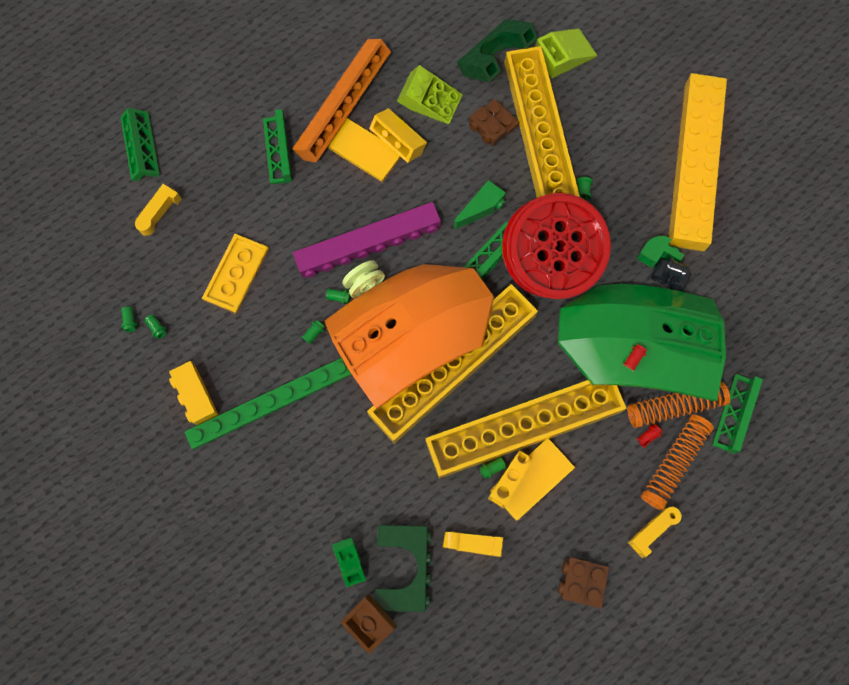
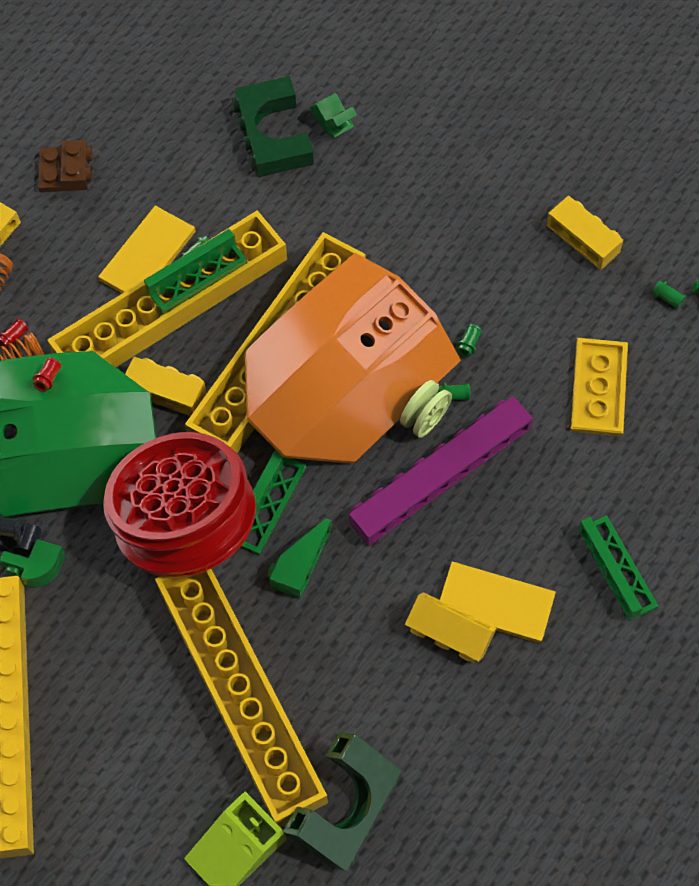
camera: 165 degrees right, 10 degrees down
green plate [184,358,352,450] -> none
orange brick [293,39,391,162] -> none
reddish brown plate [340,594,397,654] -> none
lime slope [397,65,462,124] -> none
yellow leg [443,532,503,557] -> none
reddish brown plate [469,99,519,147] -> none
yellow leg [488,450,532,508] -> none
green bush [576,177,593,201] -> none
none -> yellow brick [125,357,206,416]
none -> green fence [144,229,248,314]

